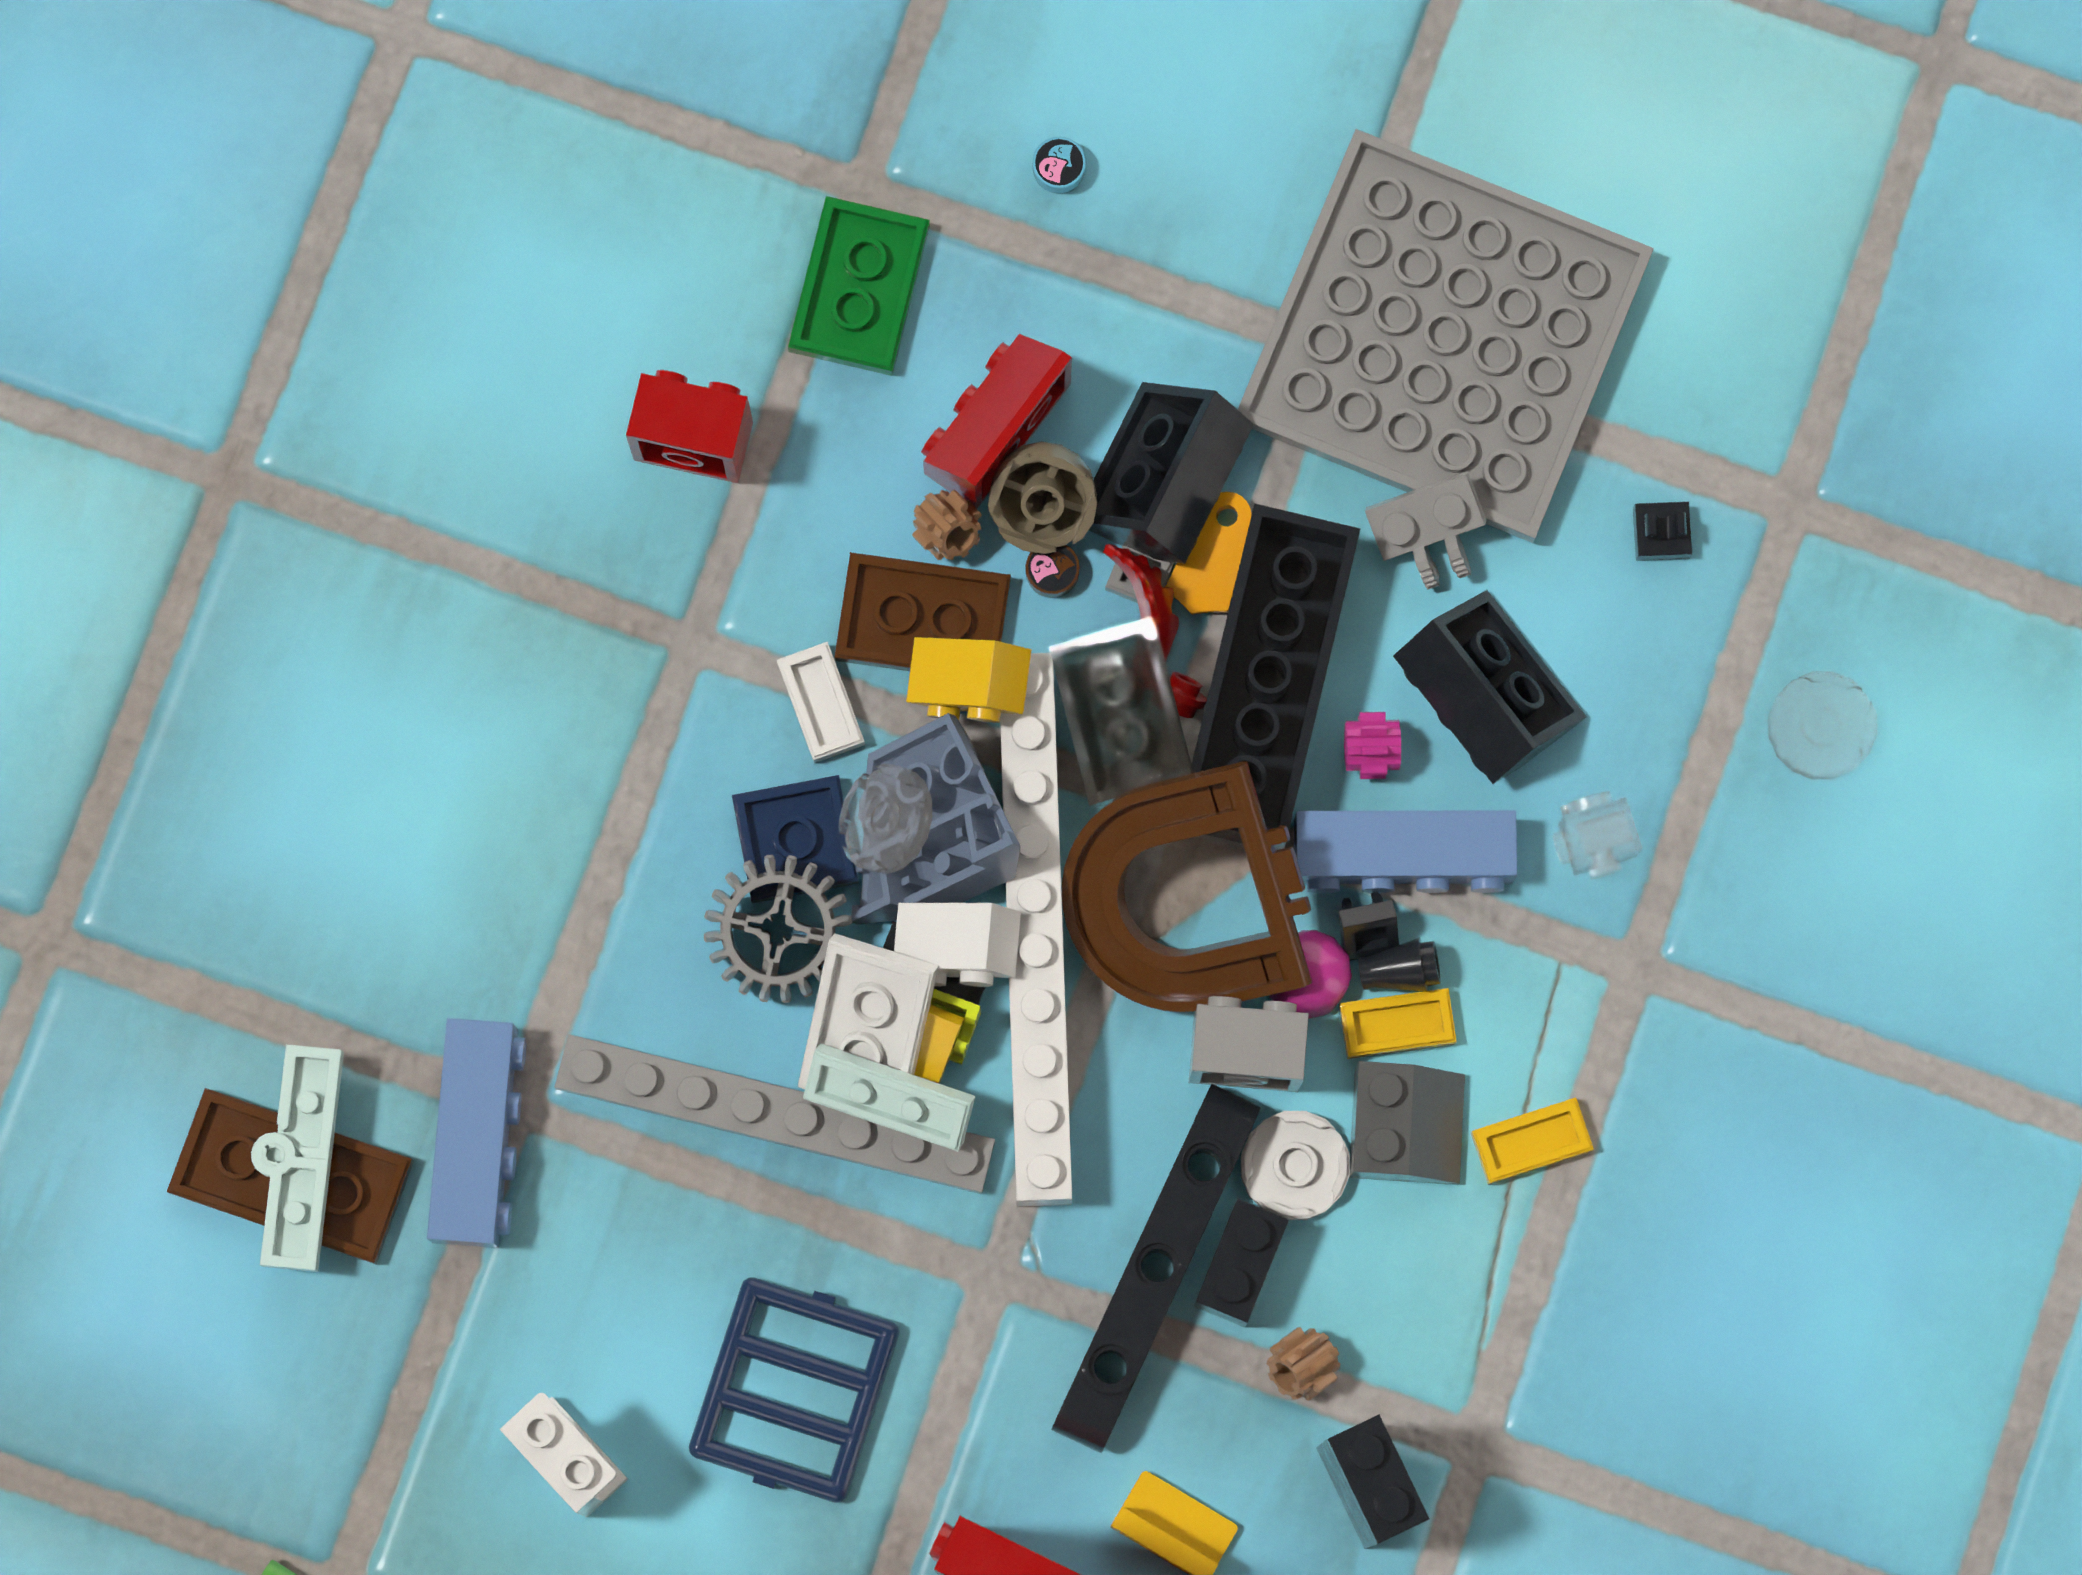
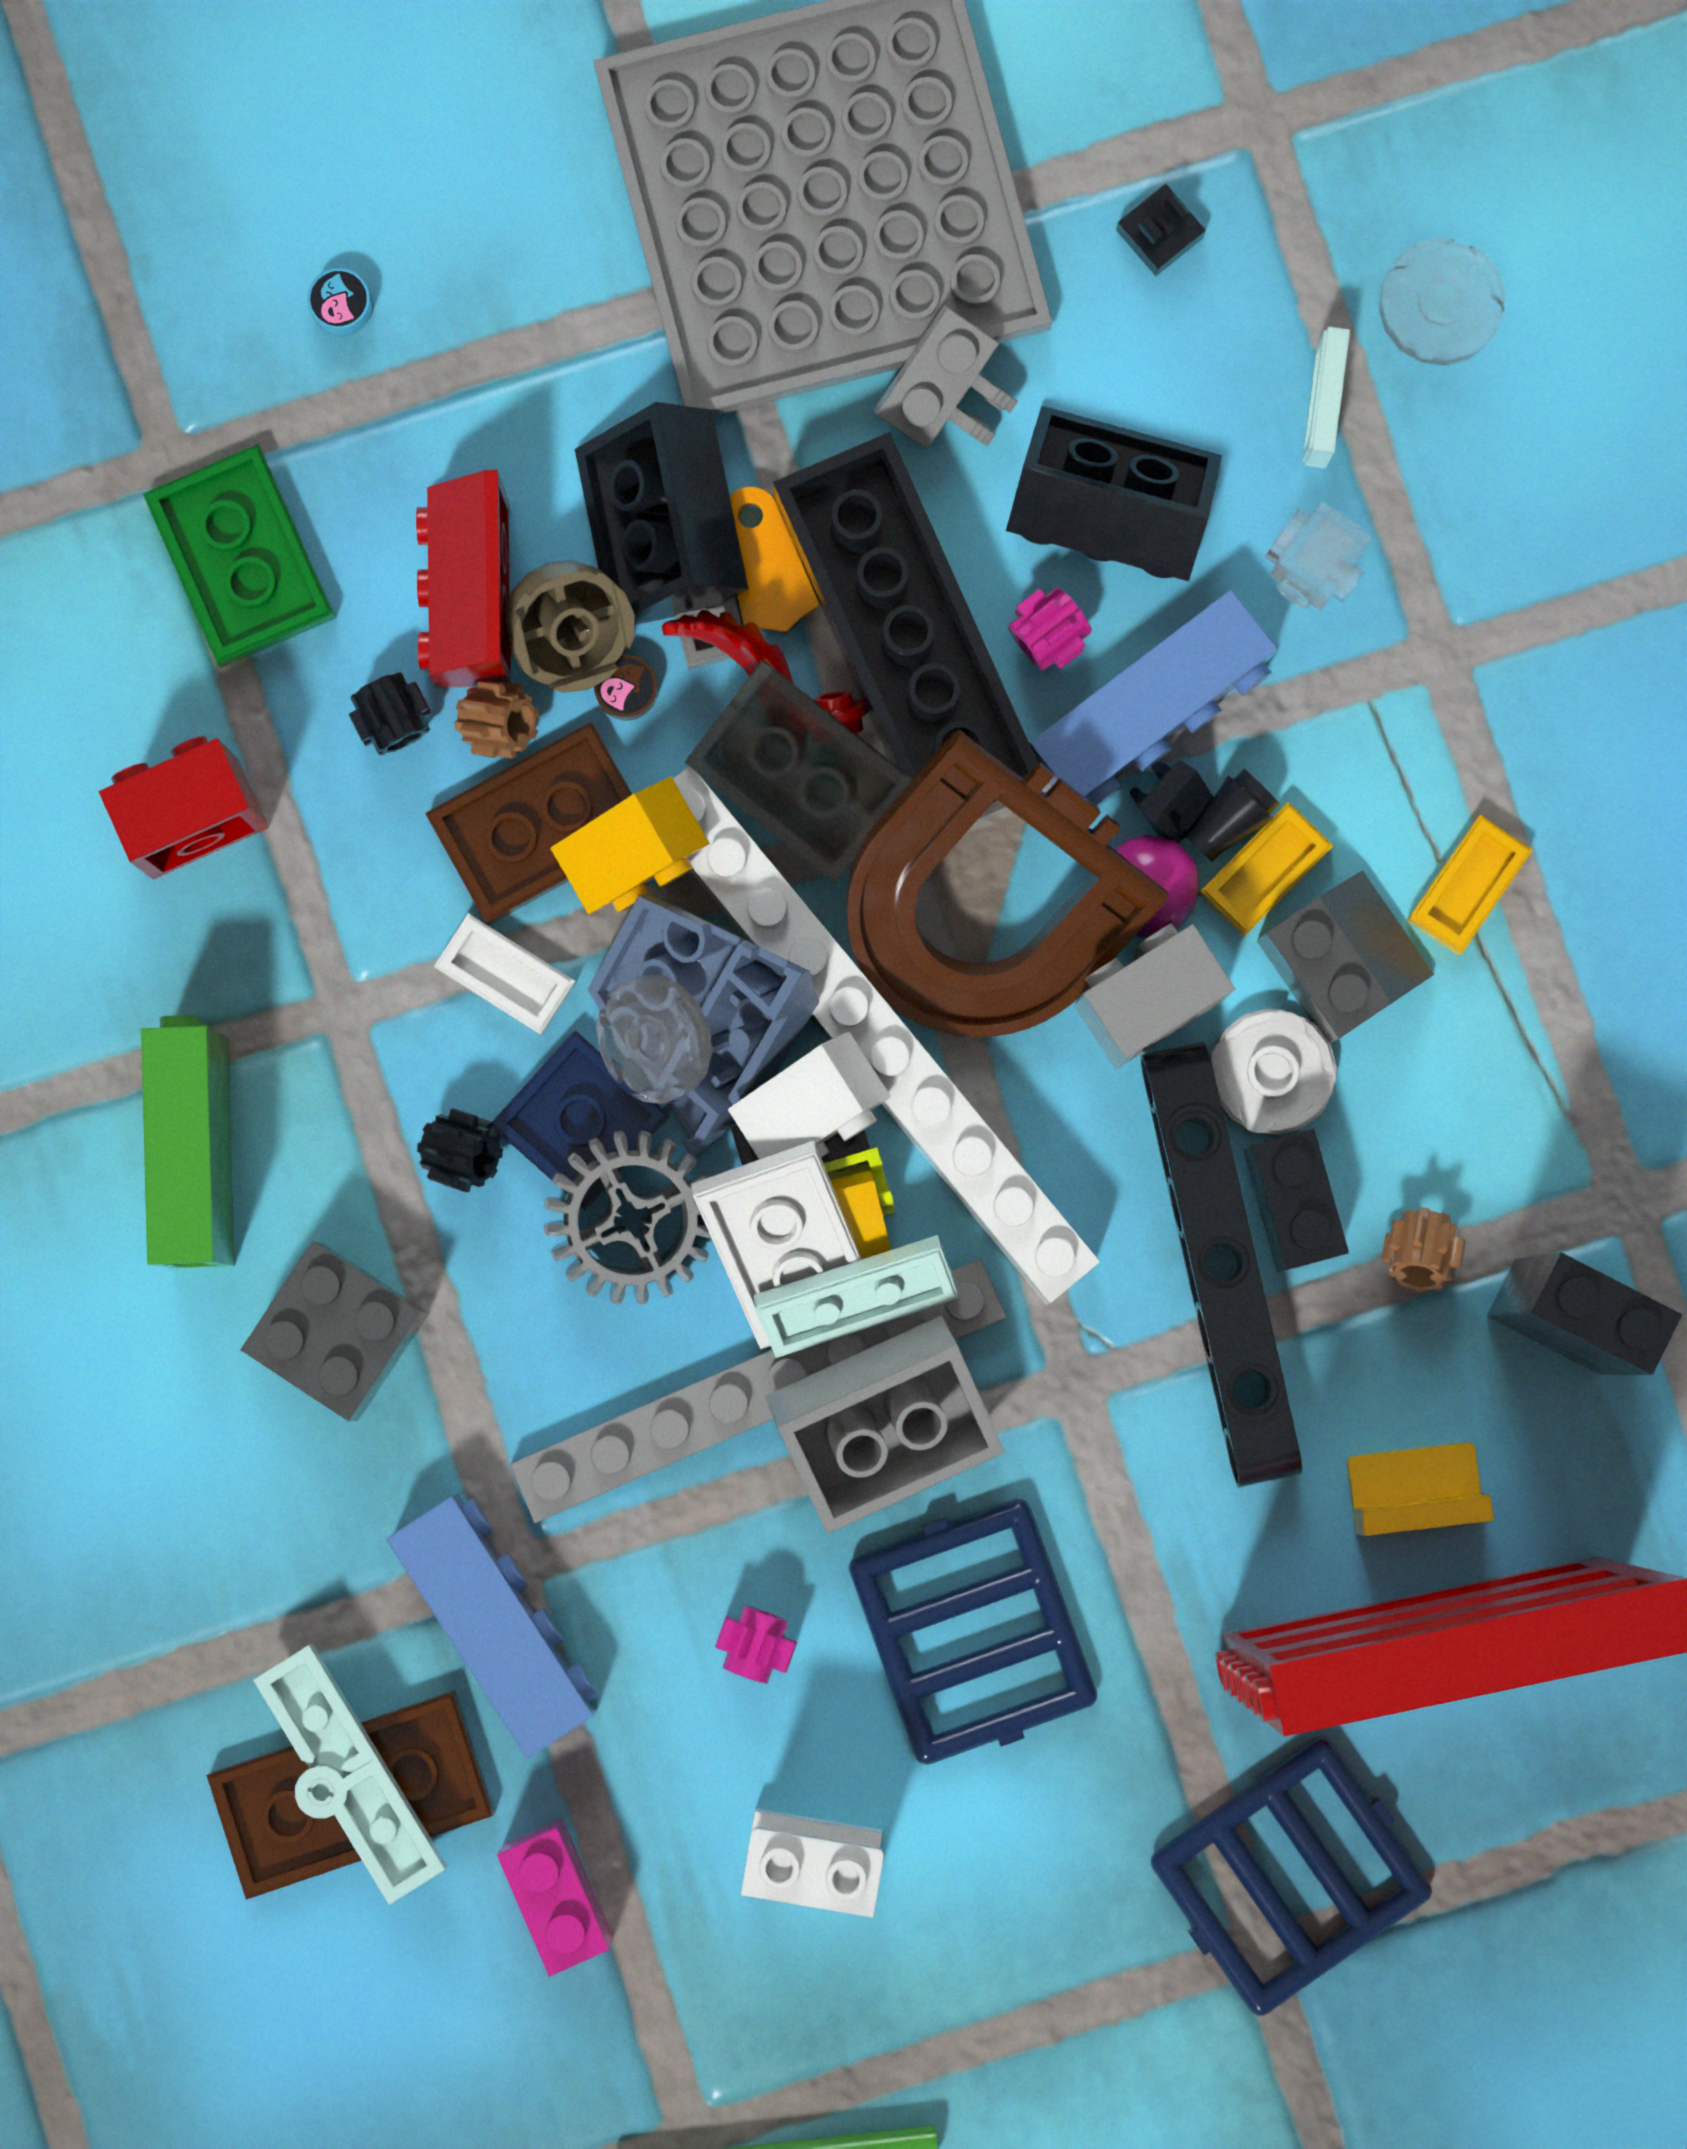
camera: 40 degrees left, 5 degrees up
none -> bright green brick [141,1015,235,1268]
none -> dark grey brick [240,1241,429,1422]
none -> black gear [349,672,432,755]
none -> black gear [417,1108,503,1193]
none -> dark pink brick [496,1818,614,1977]
none -> dark pink gear [715,1605,797,1684]
none -> light grey brick [765,1315,1005,1534]
none -> light aqua tile [1302,327,1350,469]

